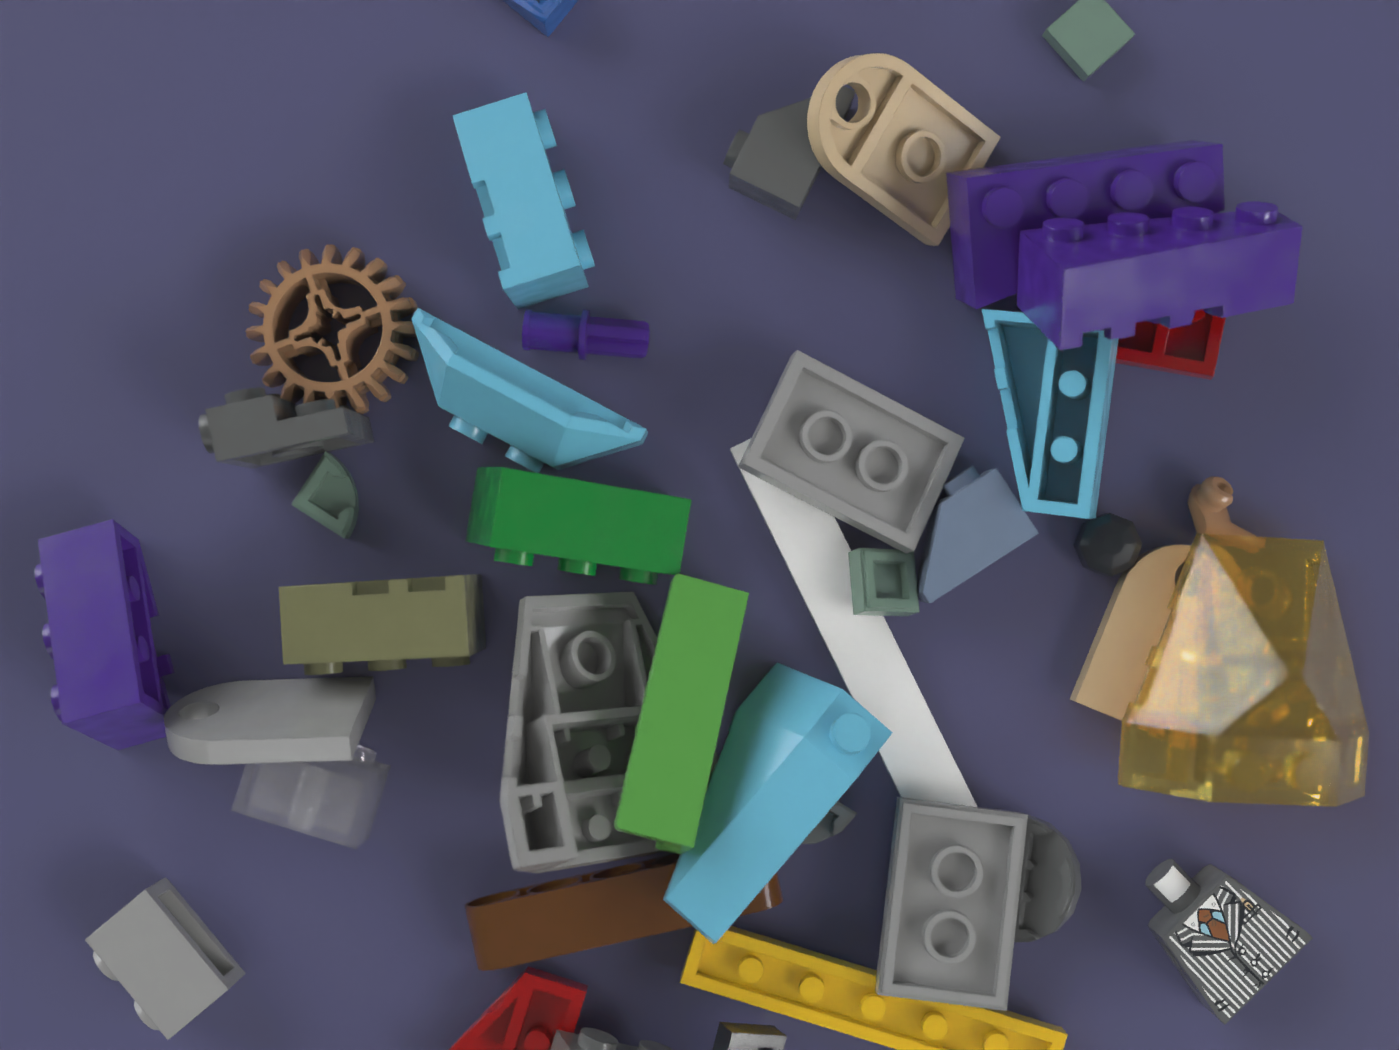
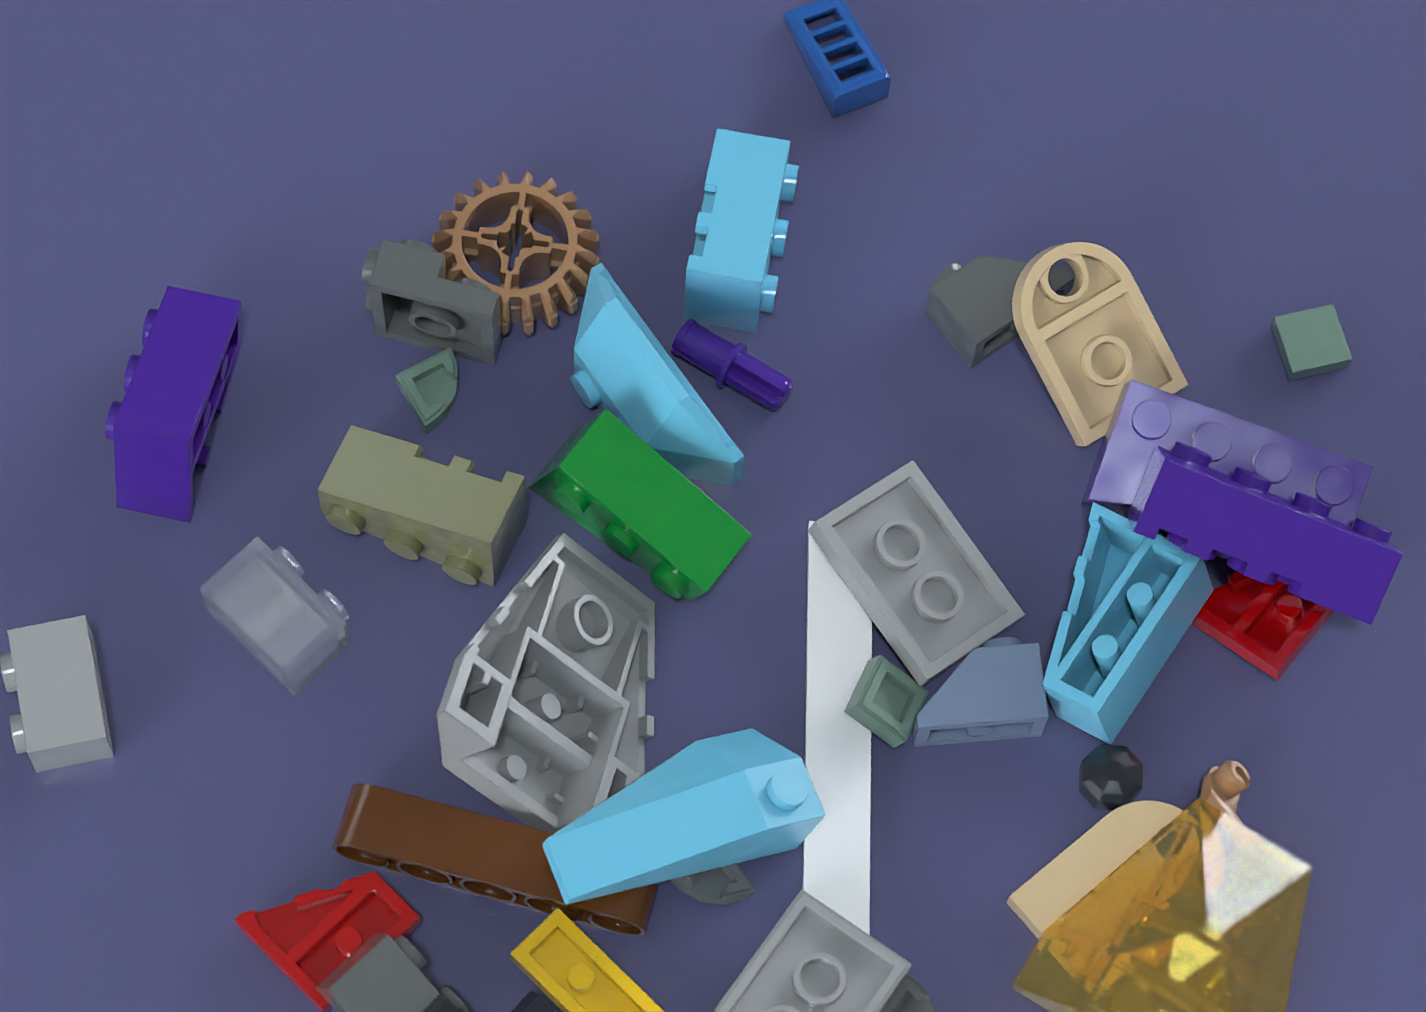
camera: 25 degrees right, 20 degrees down
light grey tile [164,676,376,765] -> none
bright green panel [614,574,749,855] -> none

